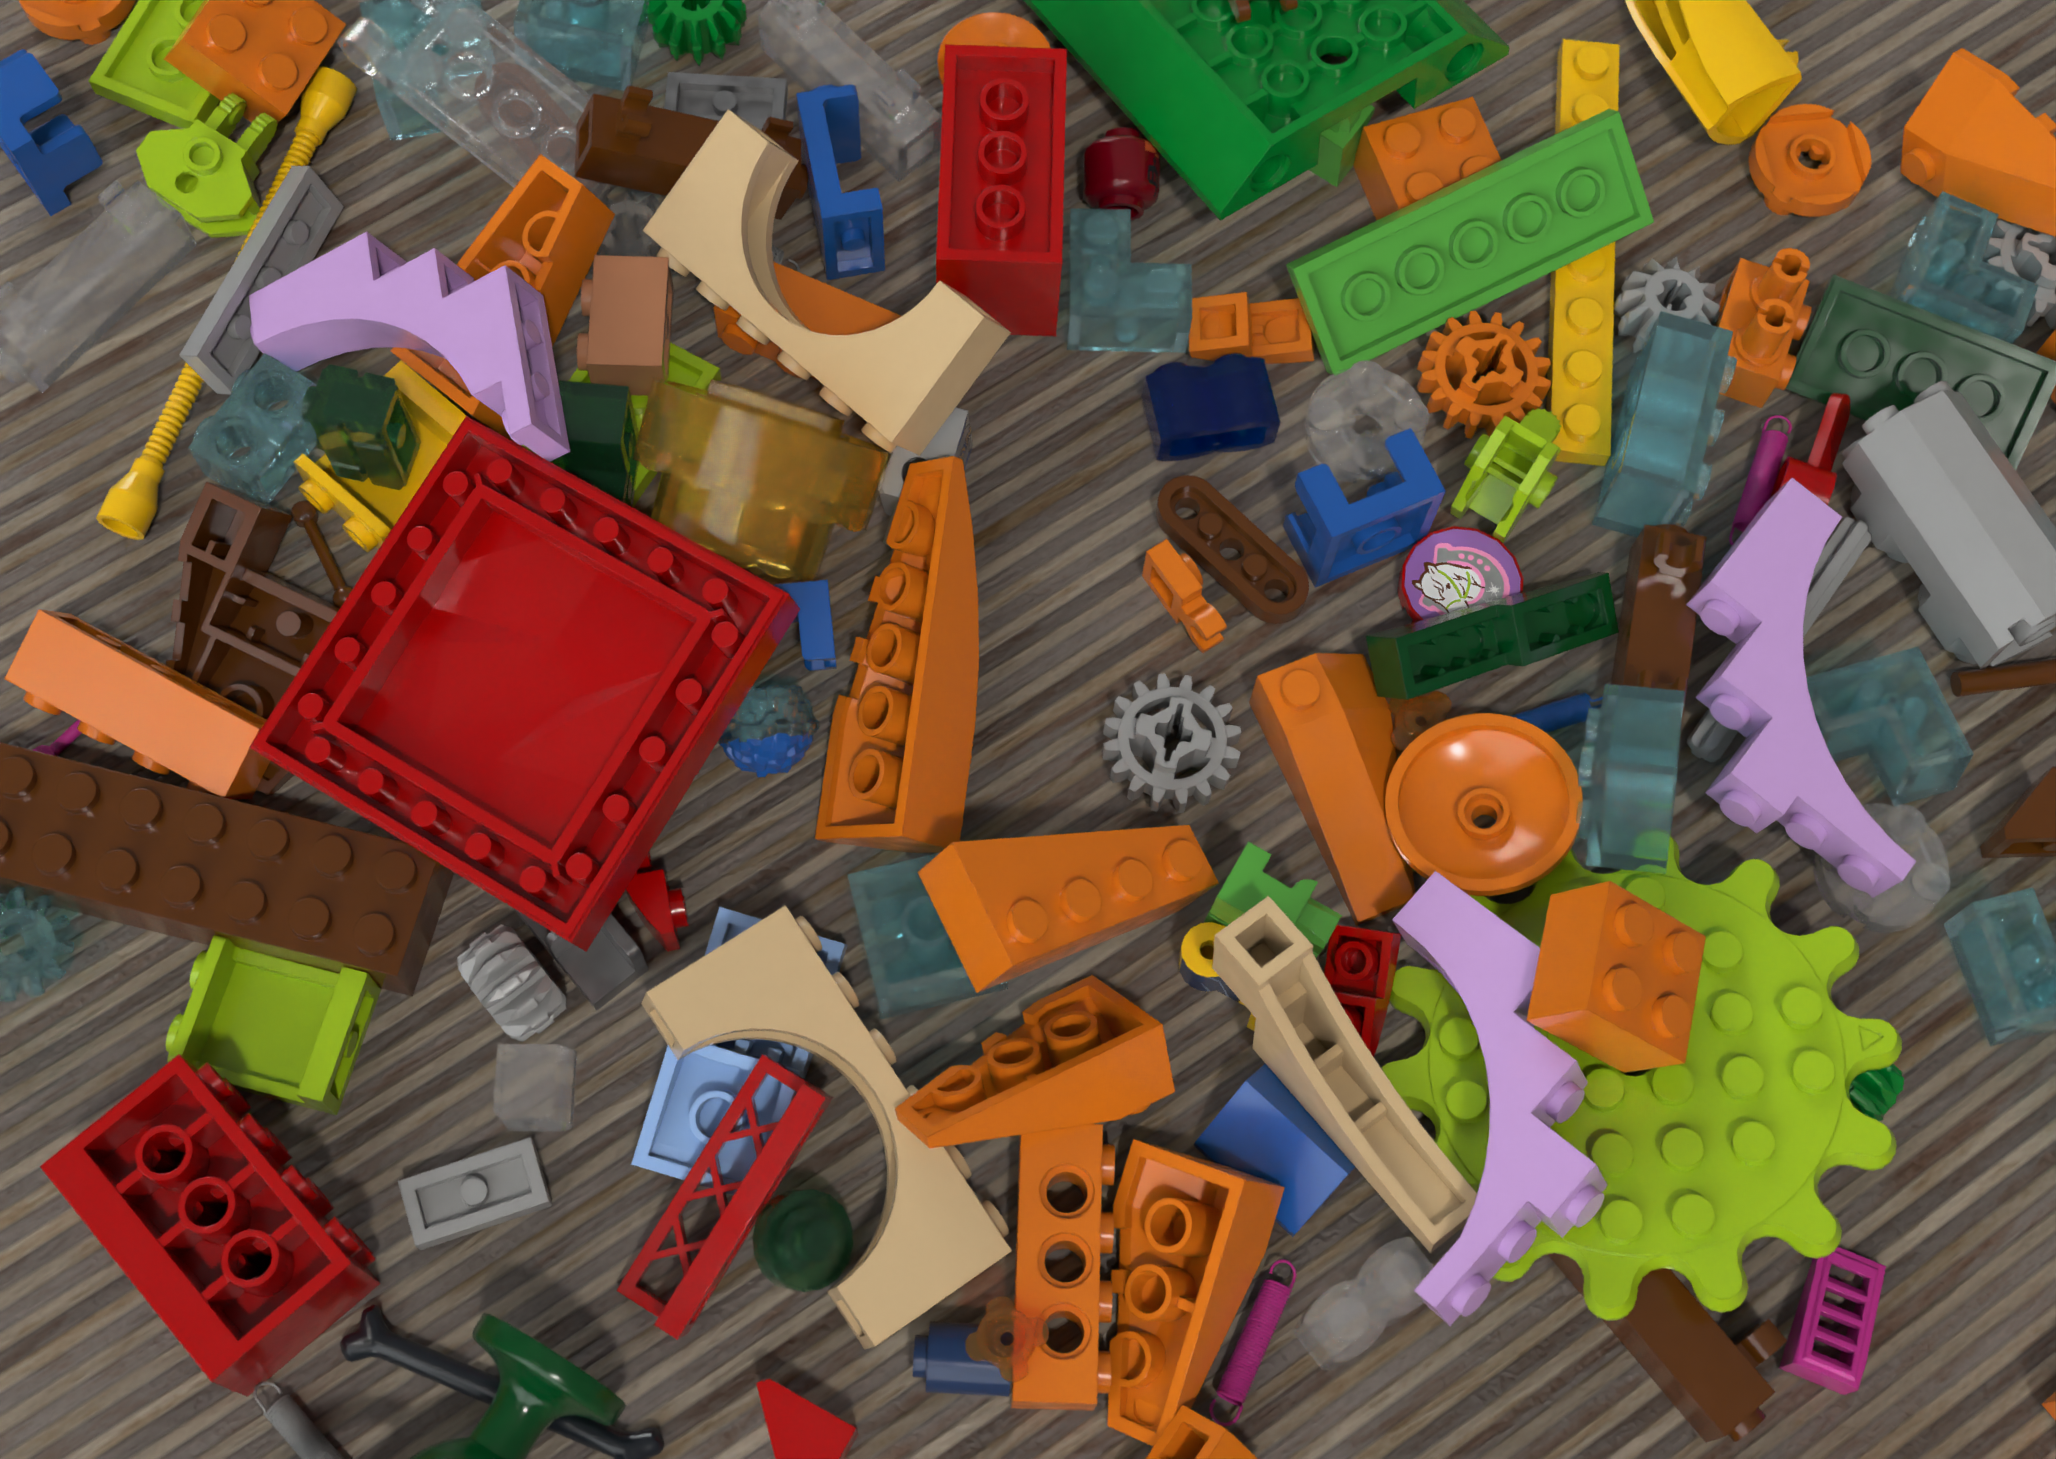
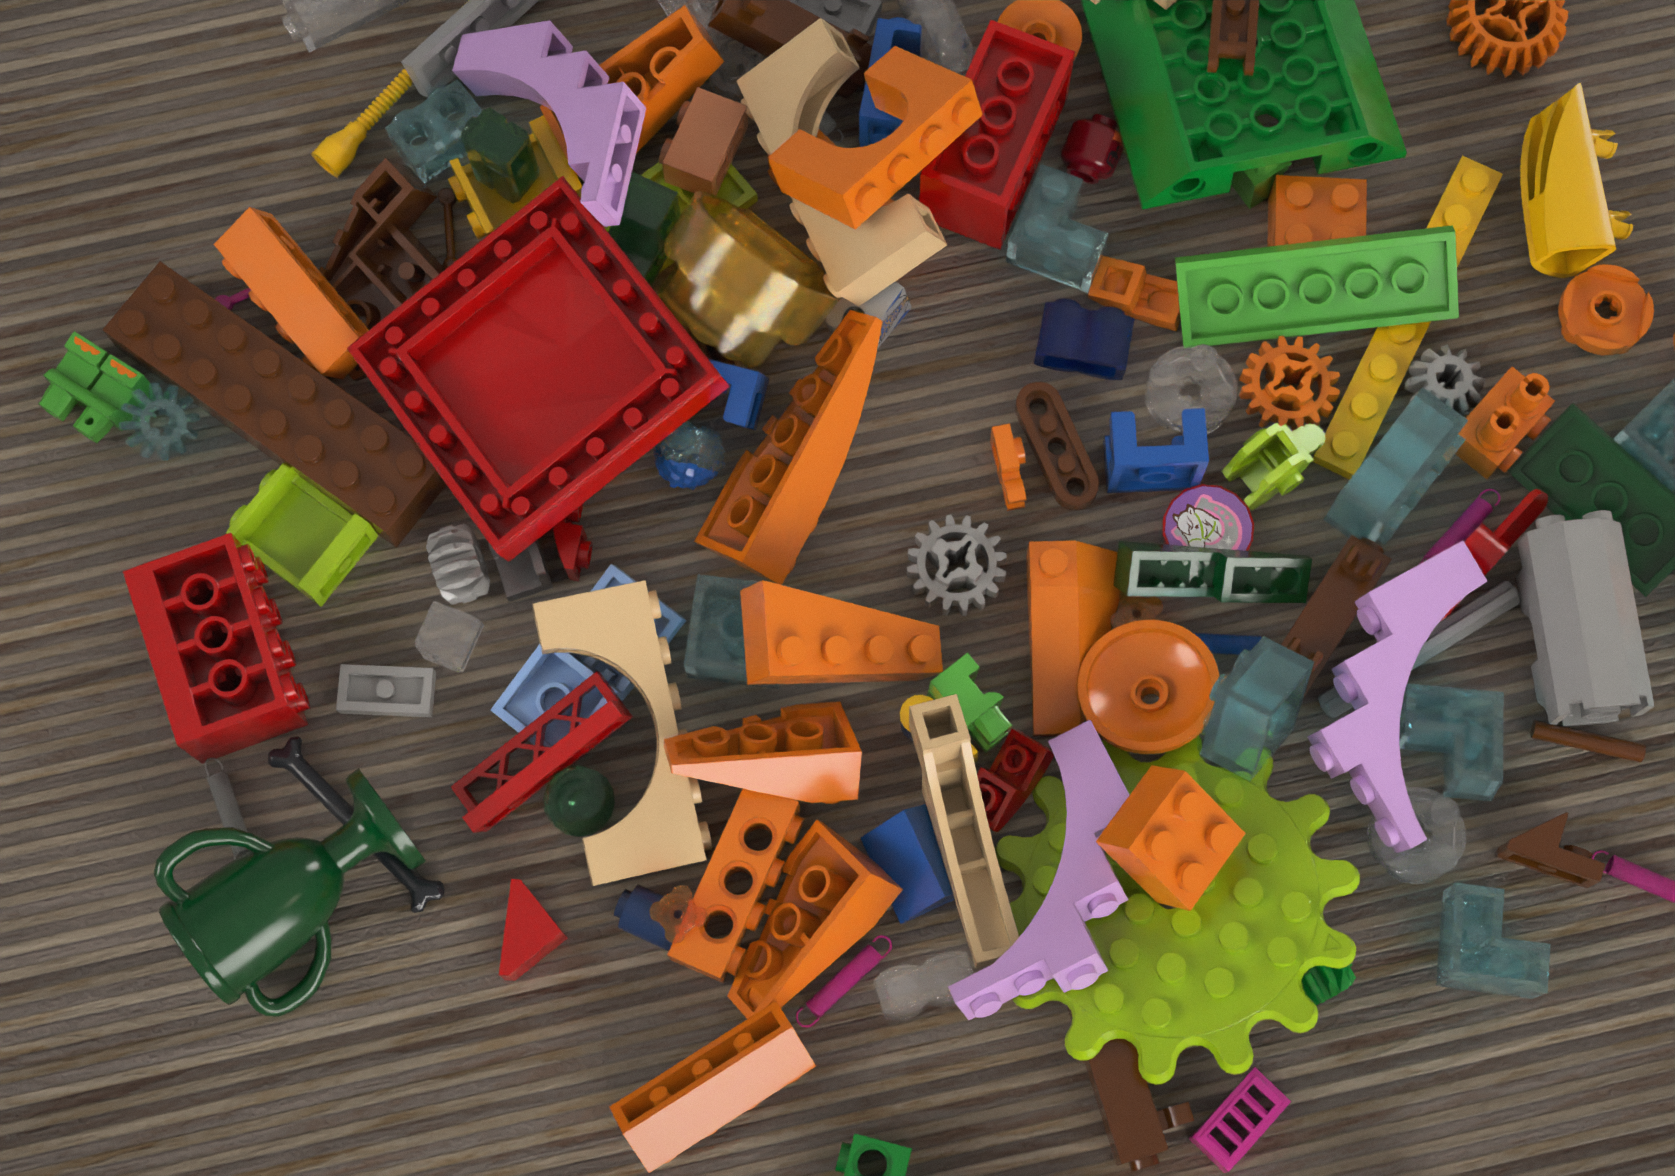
camera: 30 degrees right, 5 degrees up
none -> orange arch [767,46,983,230]

